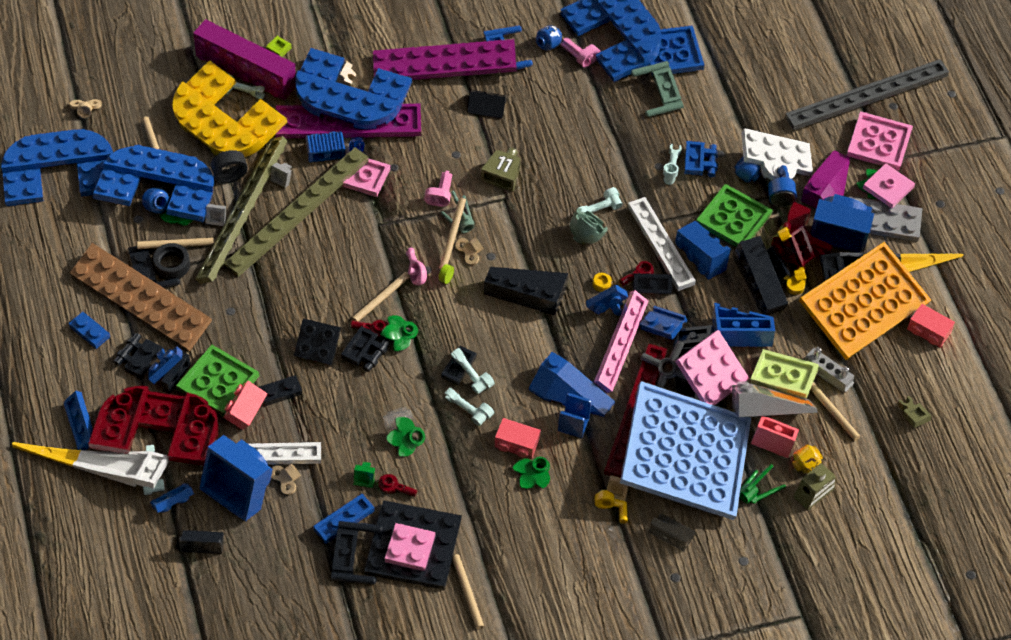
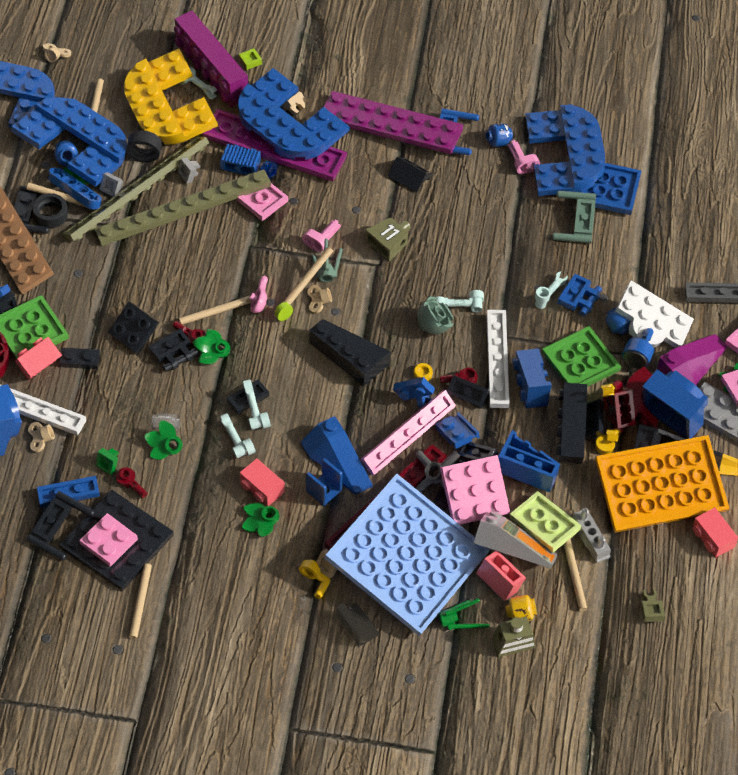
camera: 25 degrees right, 0 degrees up
none -> blue beam [48,168,102,209]

